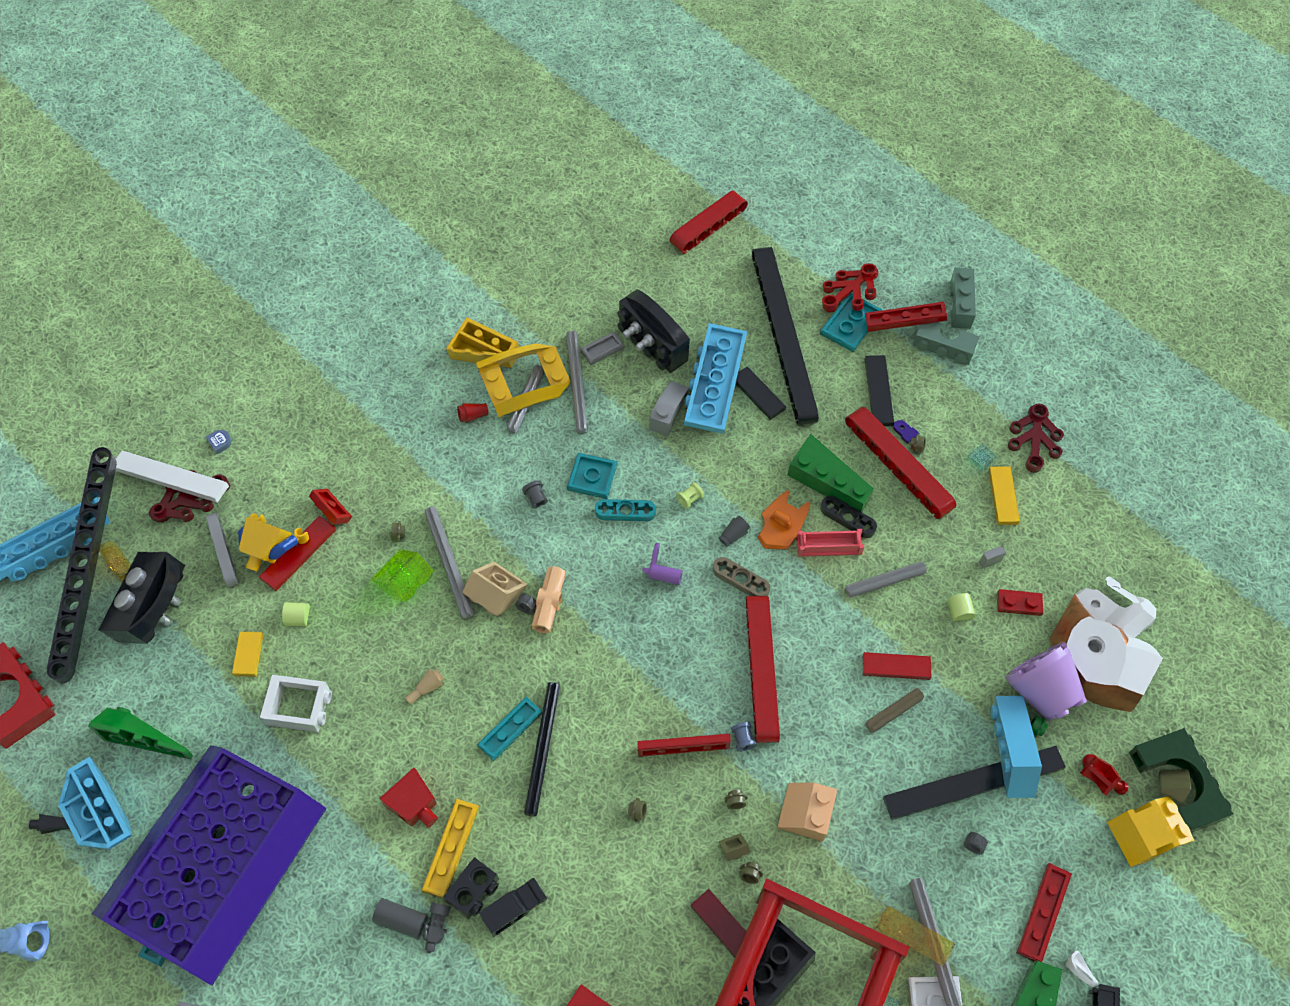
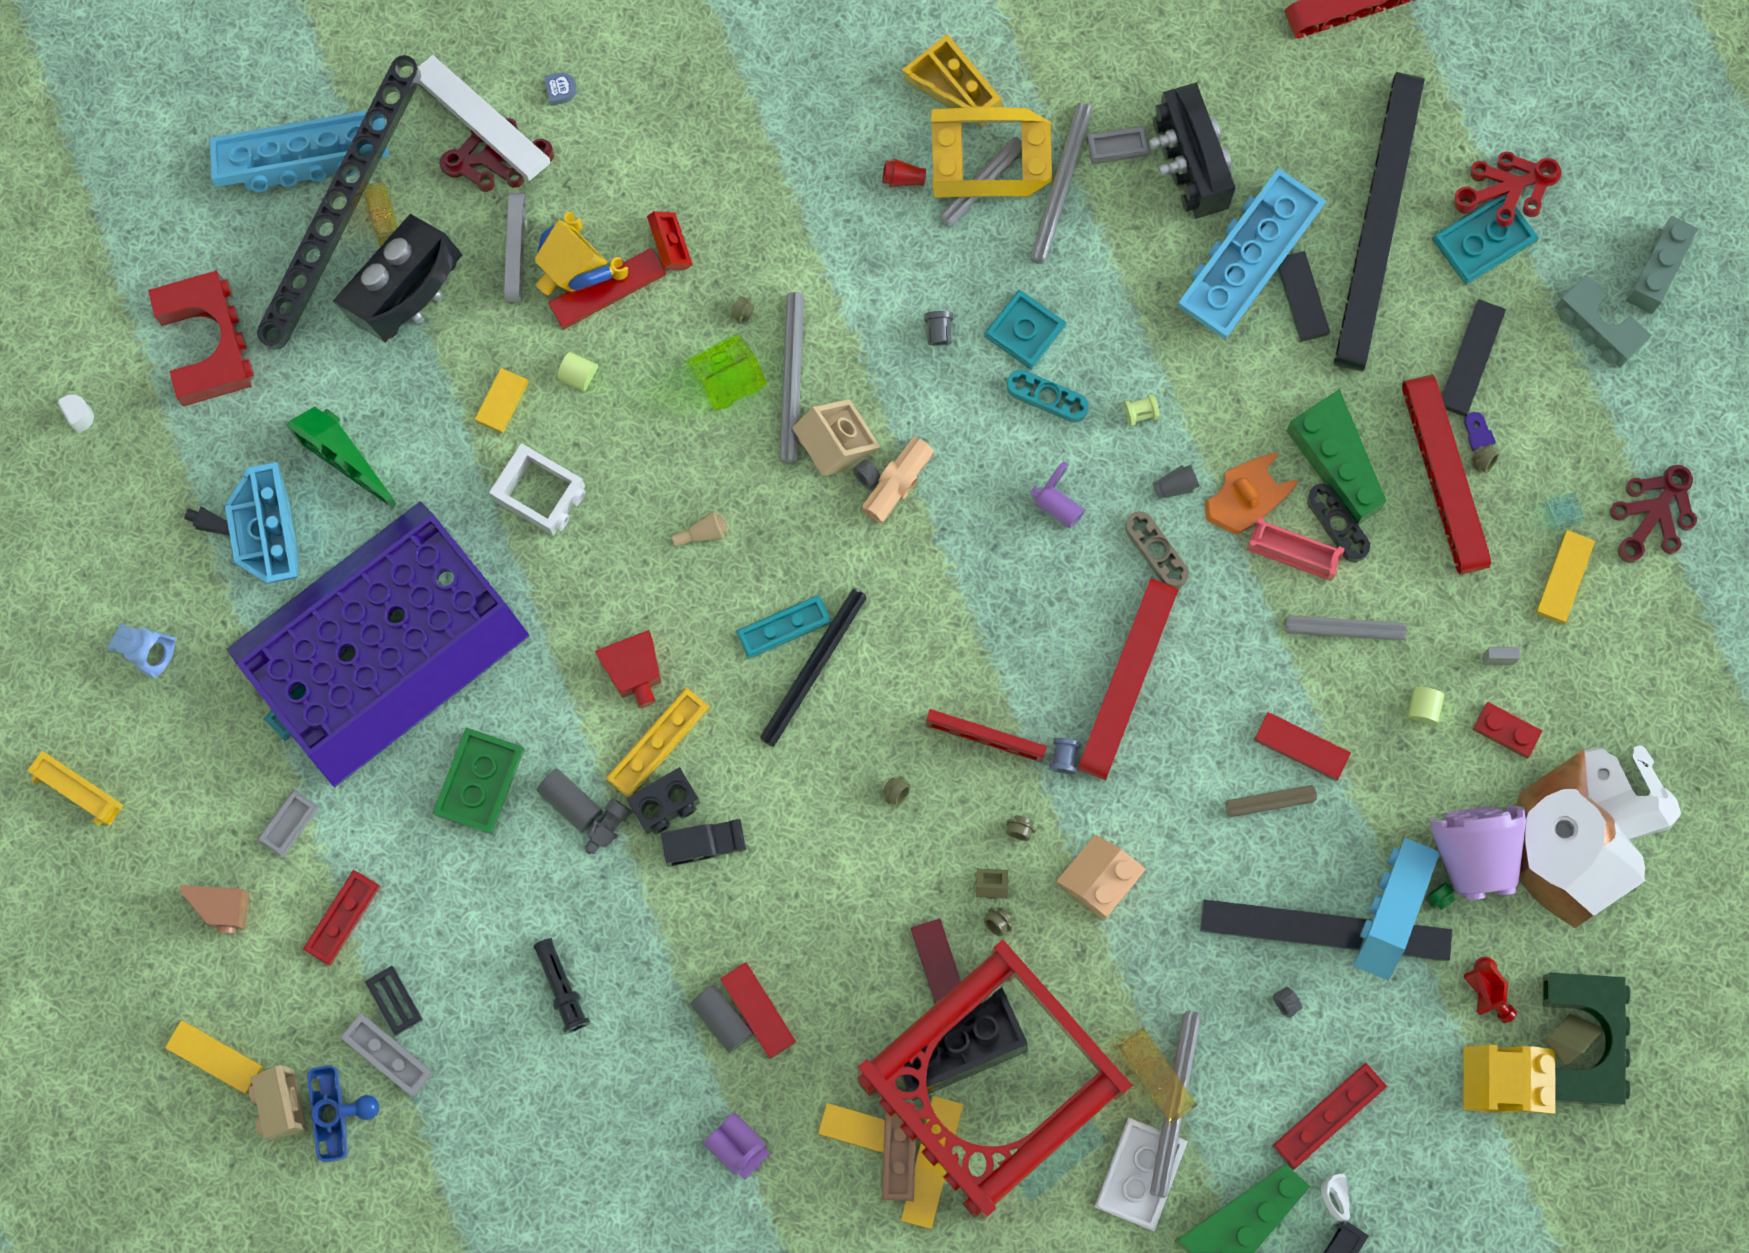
camera: 25 degrees right, 15 degrees up
light grey slope [649,381,689,436] -> none
red tile [865,301,947,332] -> none
none -> green plate [433,727,525,835]

